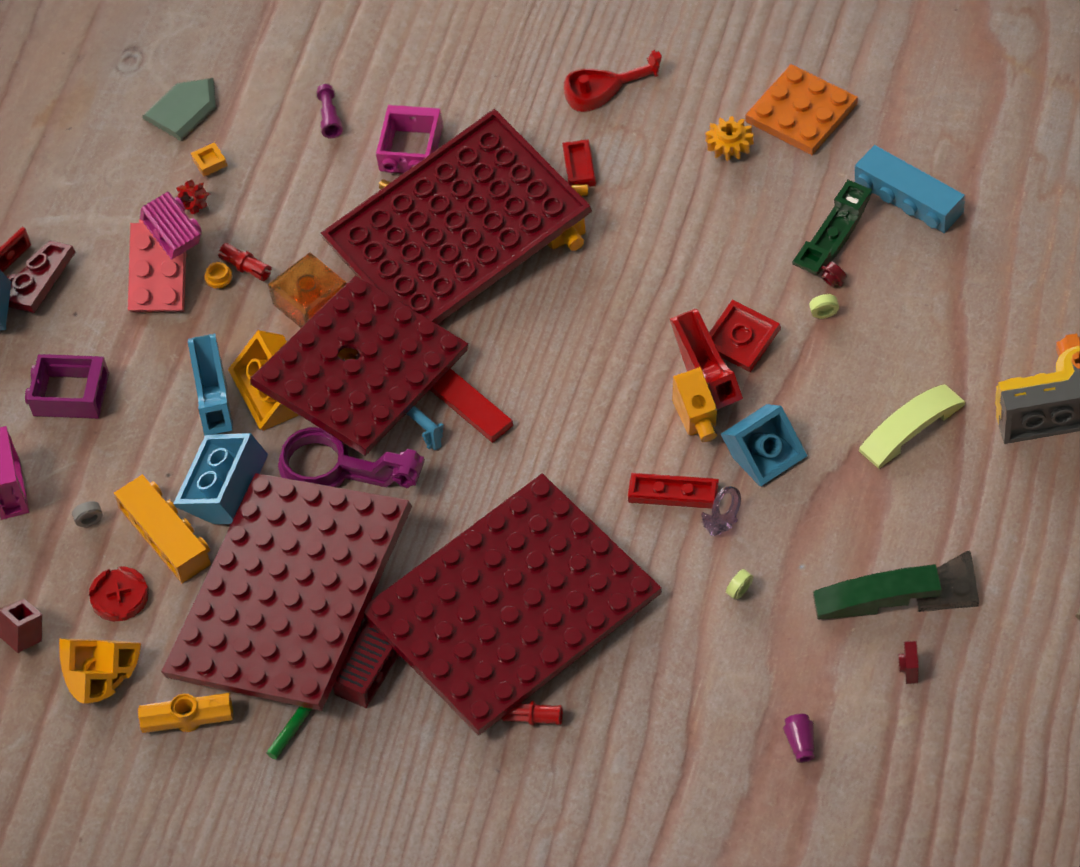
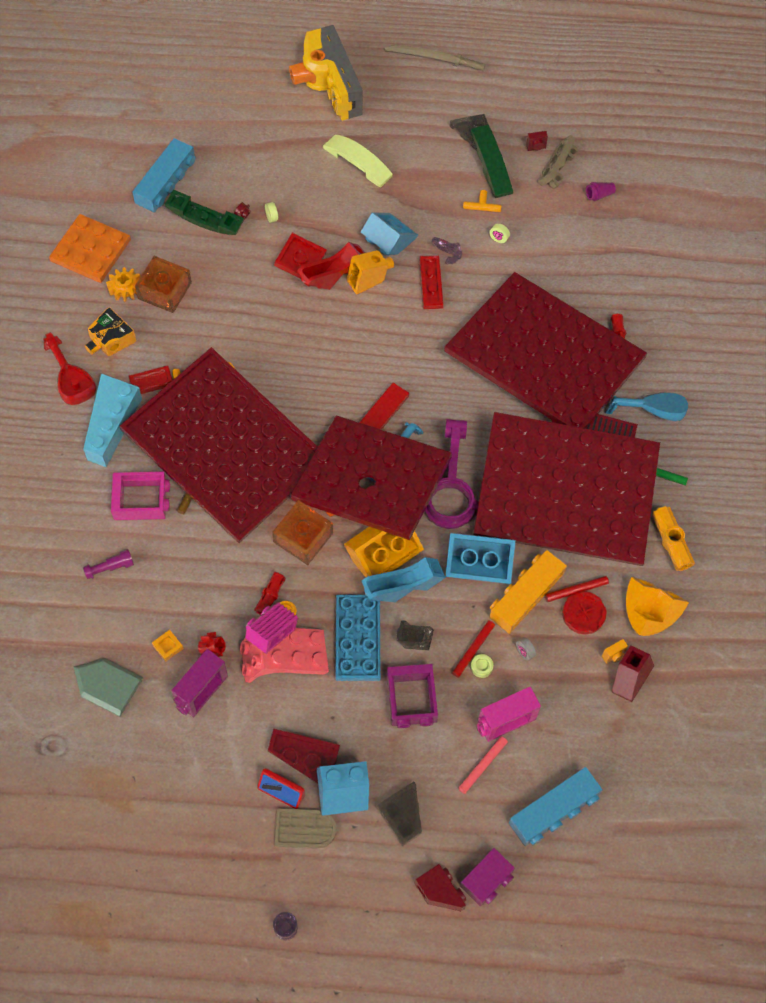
camera: 110 degrees left, 10 degrees up
none -> medium azure wedge [83,374,142,467]
none -> torso [84,307,137,356]
none -> clear orange brick [135,256,192,313]
none -> magenta window [171,649,228,718]
none -> dark azure tile [336,595,381,681]
none -> clear smoke bracket [396,620,434,650]
none -> red bar [452,620,495,678]
none -> light orange piece [463,190,502,212]
none -> yellowish green tile [471,654,494,678]
none -> dark tan plate [538,135,578,188]
none -> red bar [545,576,609,602]
none -> light orange plate [601,639,628,664]
none -> dark azure piece [606,393,688,421]

